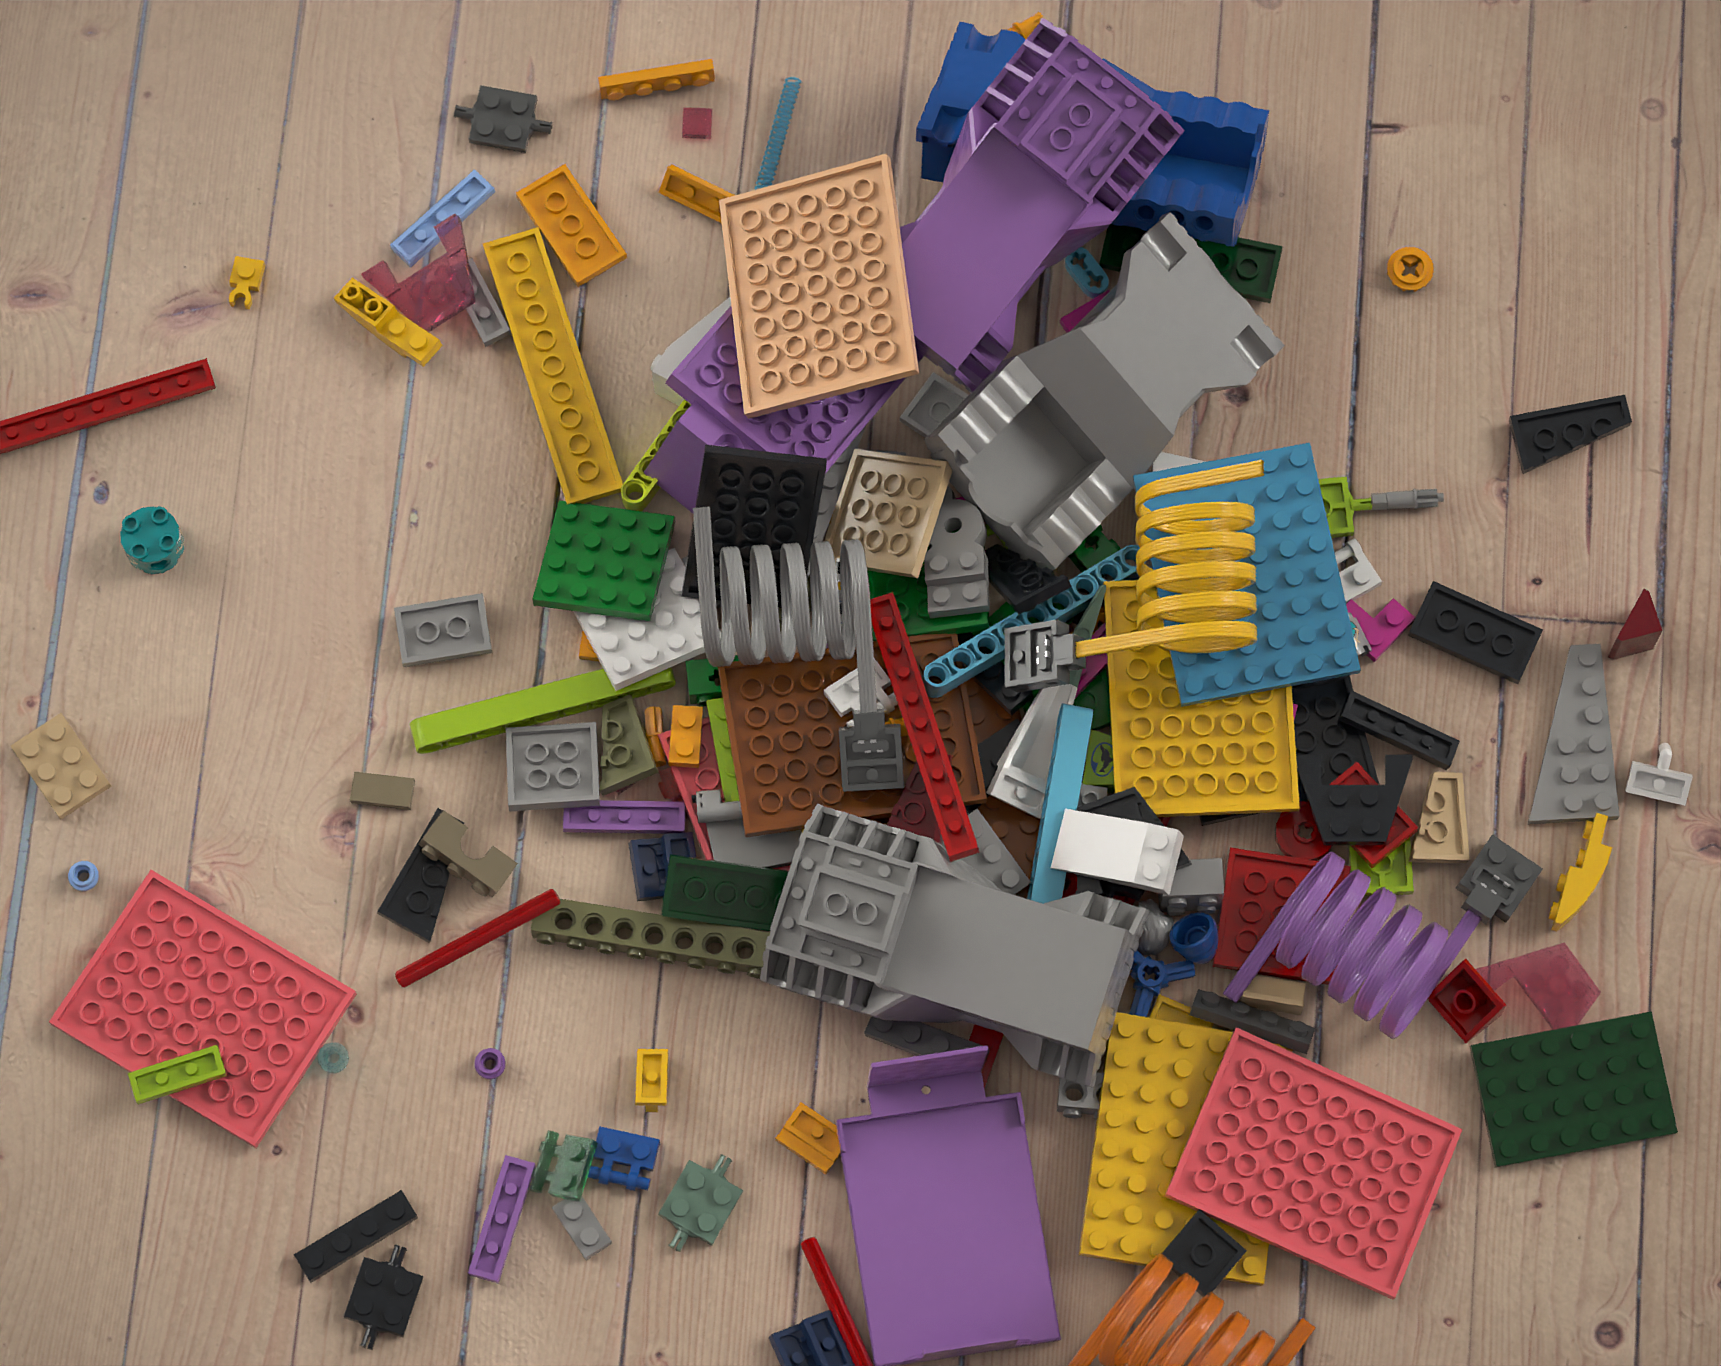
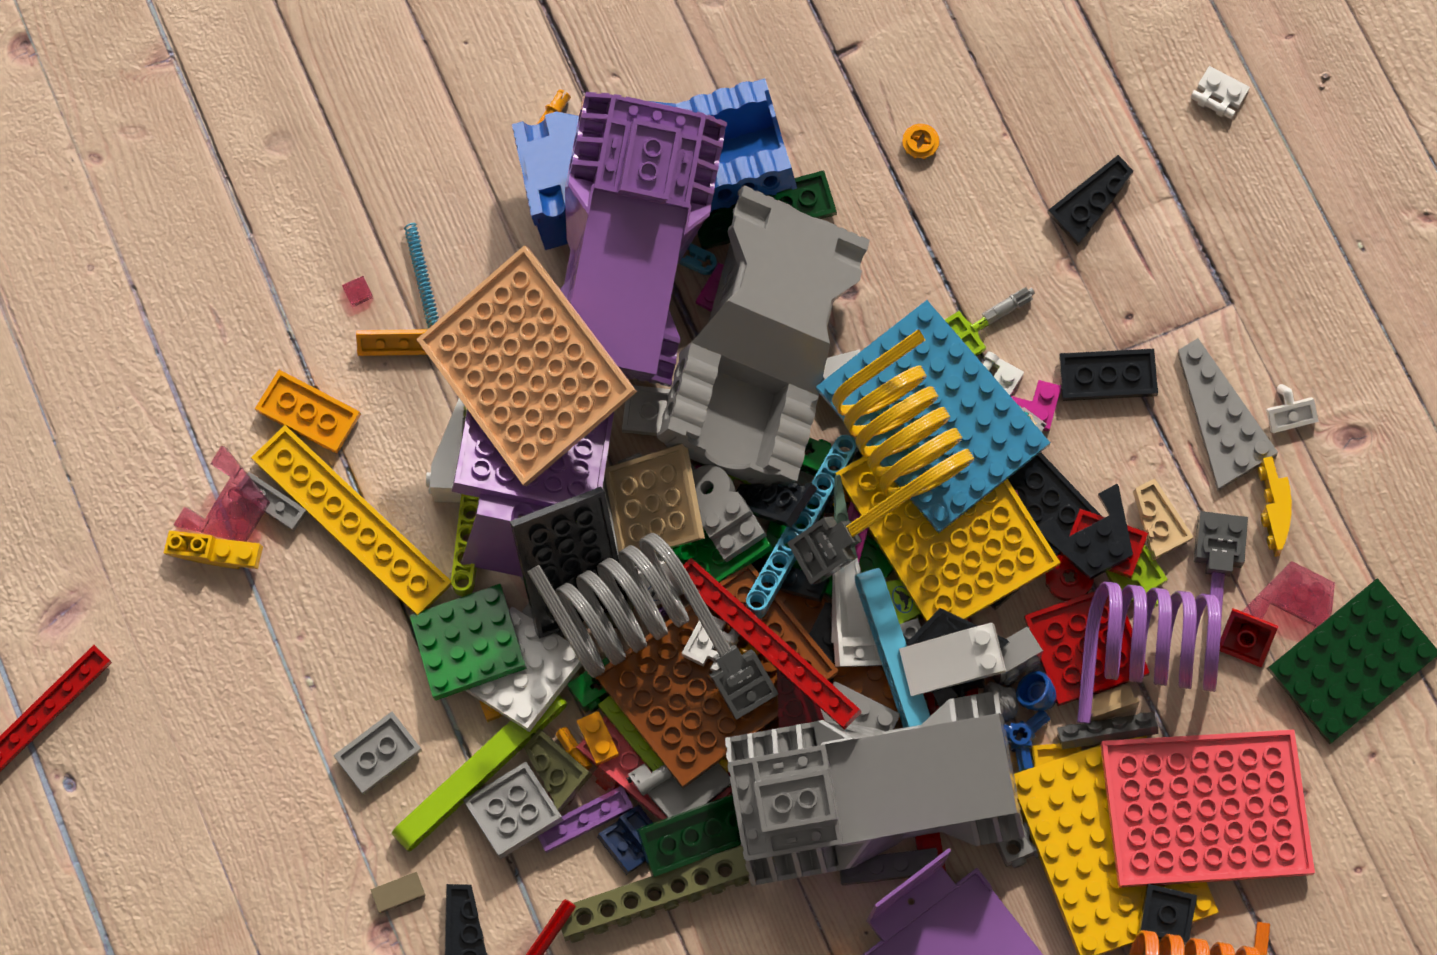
camera: 25 degrees left, 0 degrees up
teal brick [120,506,184,574] -> none
yellow plate [229,256,265,309] -> none
light blue tile [390,169,495,268] -> none
dark tan arch [418,810,518,897] -> none
dark grey plate [454,85,553,153] -> none
light orange plate [598,59,715,100] -> none
black plate [1338,690,1460,770] -> none
dark red slope [1608,589,1663,660] -> none

